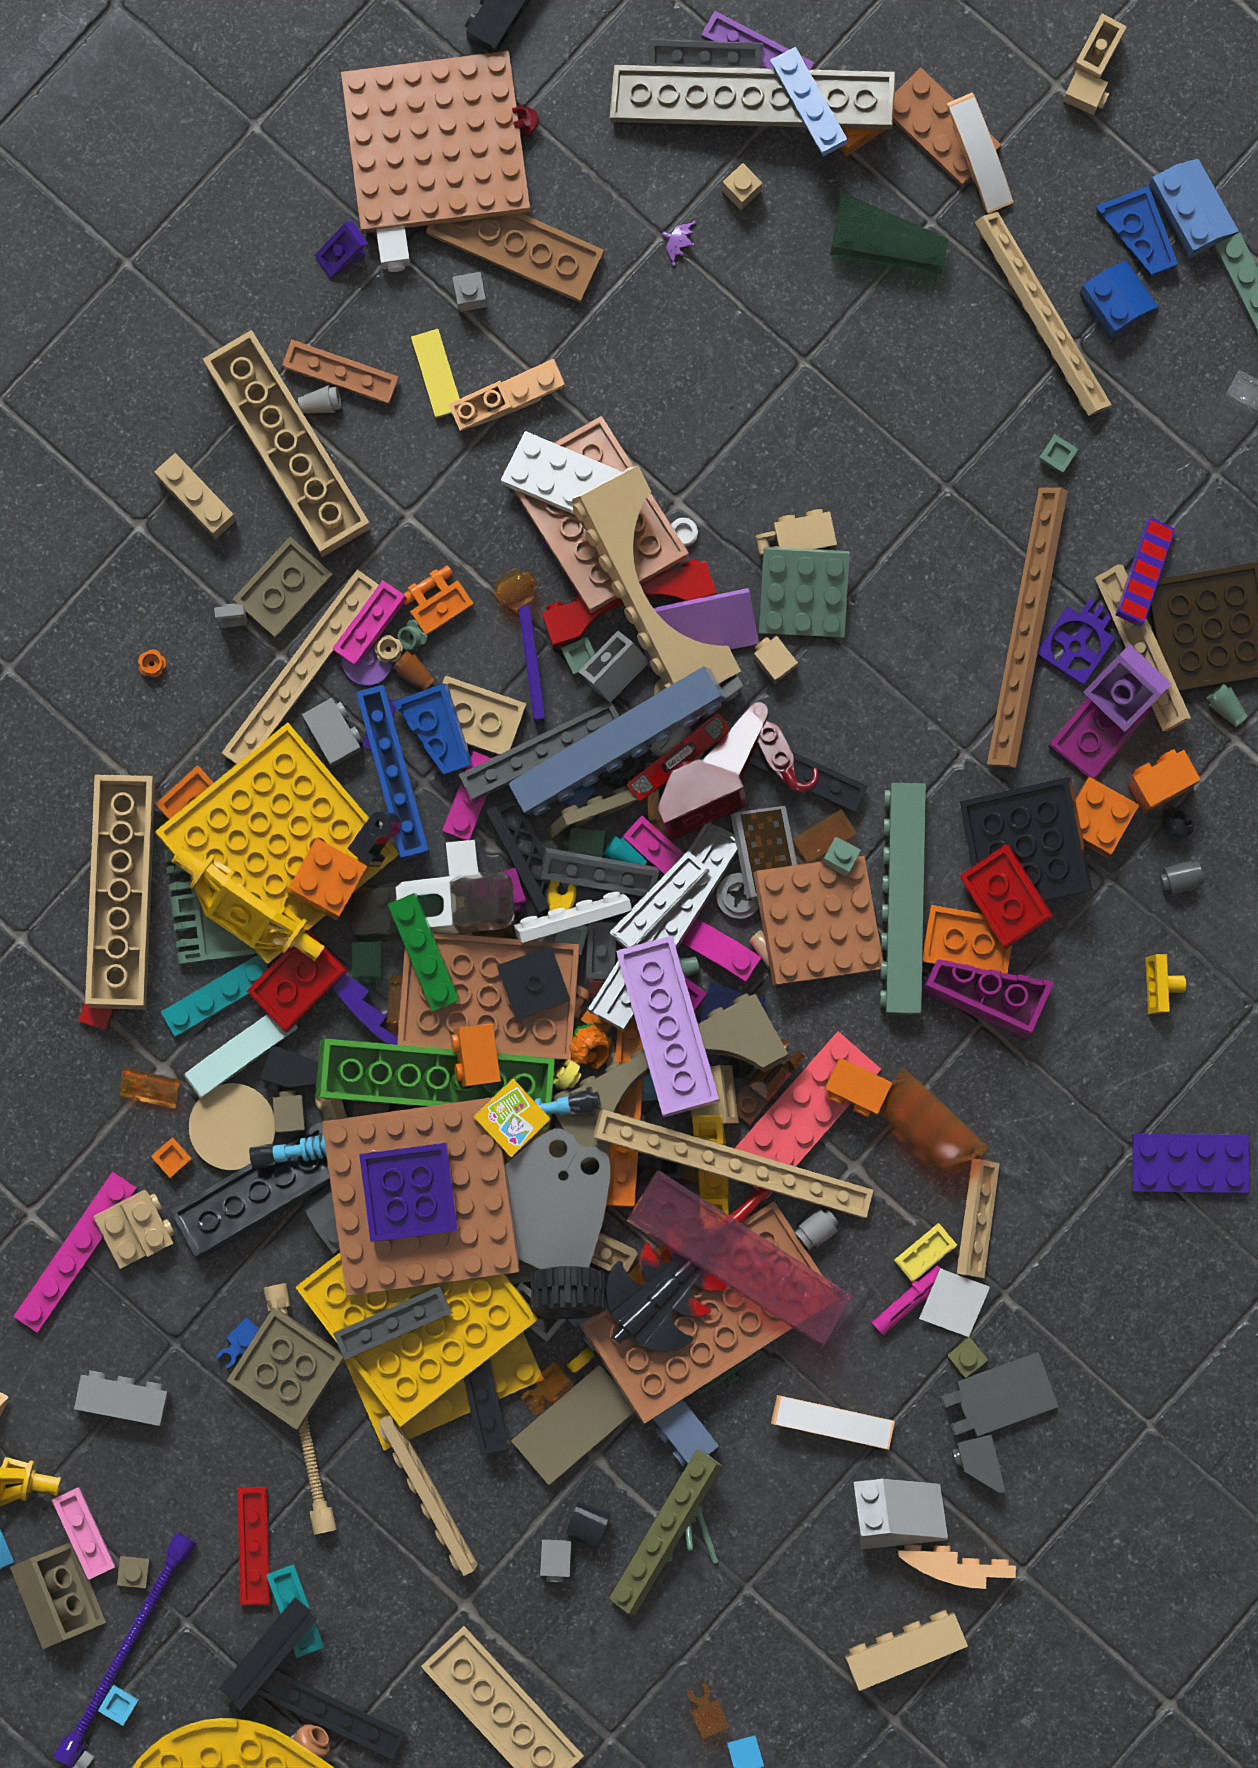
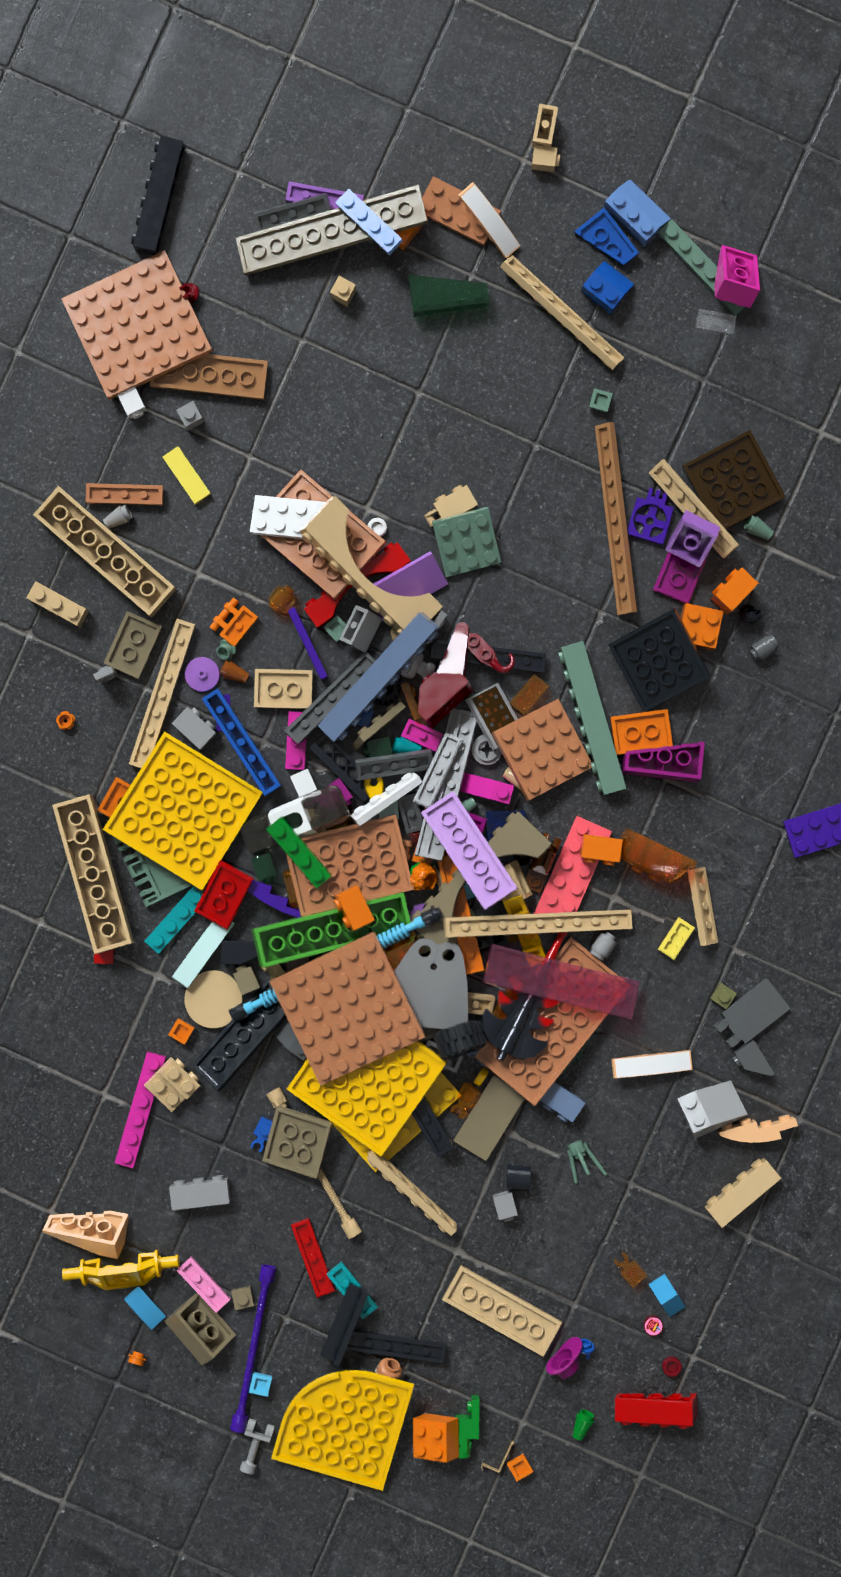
camera: 15 degrees left, 5 degrees up
clear orange plate [119,1067,181,1109] -> none
yellow plate [171,847,325,961] -> none
orange brick [286,838,367,920] -> none
dark purple slope [314,220,368,278] -> none
dark pink plate [332,580,407,667] -> none
dark grey plate [333,1286,453,1360] -> none
black leg [347,812,401,867] -> none
dark purple plate [359,1143,459,1242] -> none
tan plate [374,635,403,663] -> none
blue wing [392,683,473,775] -> none
light nougat slope [448,359,566,431] -> none
sticker [473,1079,550,1157] -> none
black plate [496,946,571,1020] -> none
light yellow plate [553,1059,582,1090] -> none
olive plate [609,1449,722,1615] -> none
sticker [627,714,730,801] -> none
medium lavender piece [662,221,696,266] -> none
tan brick [753,636,798,684] -> none
sand green plate [821,836,861,877] -> none
dark pink pin [871,1265,940,1336] -> none
white sticker [919,1268,990,1337] -> none
red tile [960,844,1053,949] -> none
tile [1115,517,1175,627] -> none
yellow tile [1145,954,1186,1014] -> none

